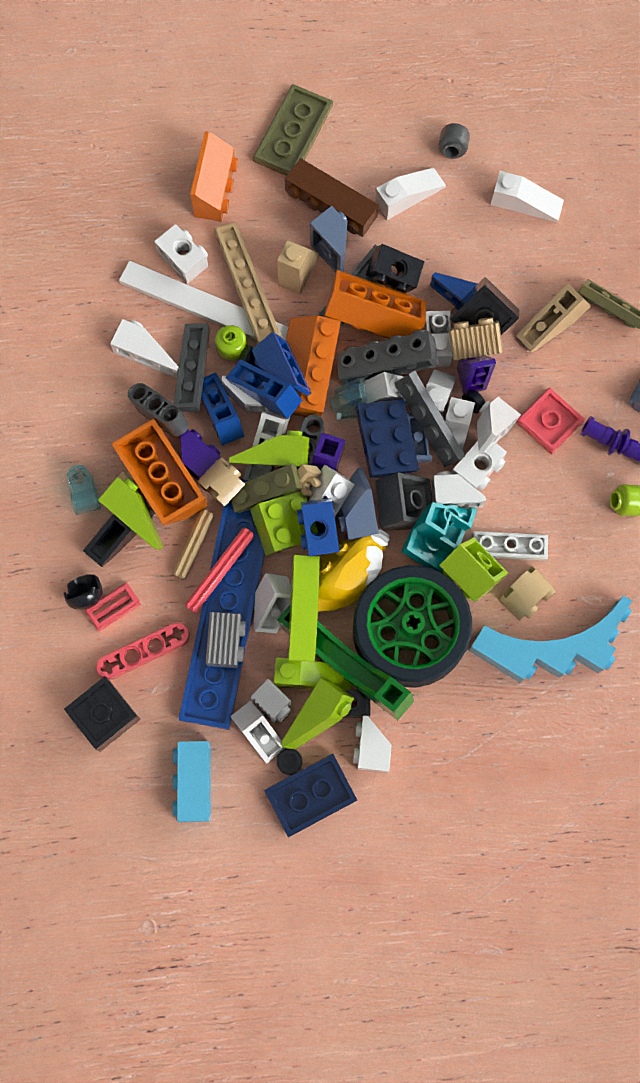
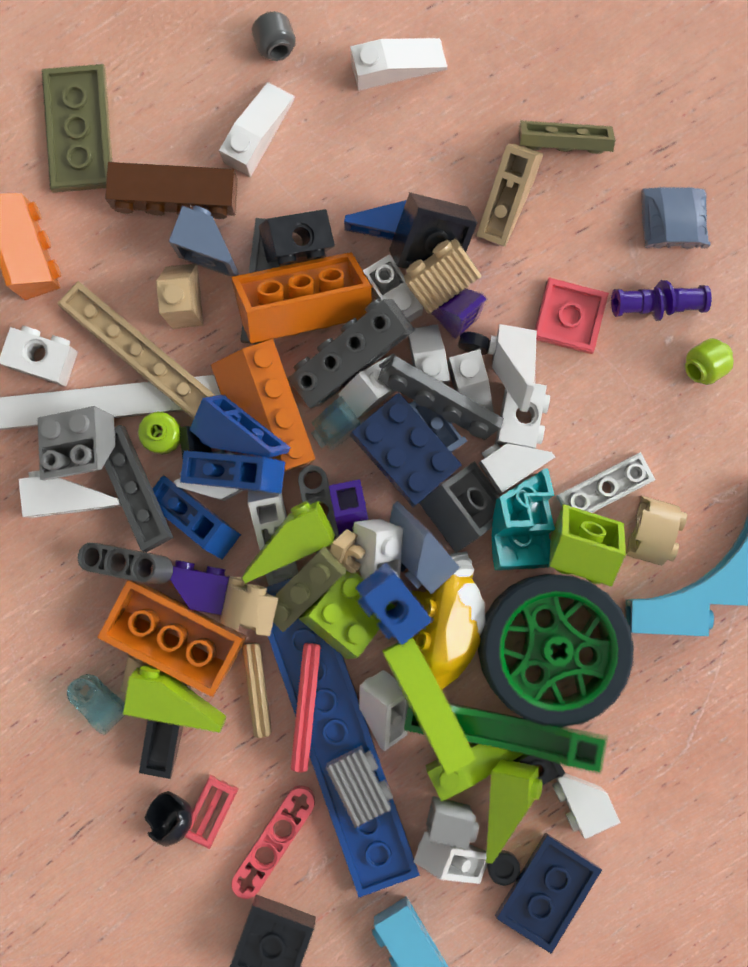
camera: 30 degrees left, 10 degrees up
none -> light grey slope [38,406,115,481]

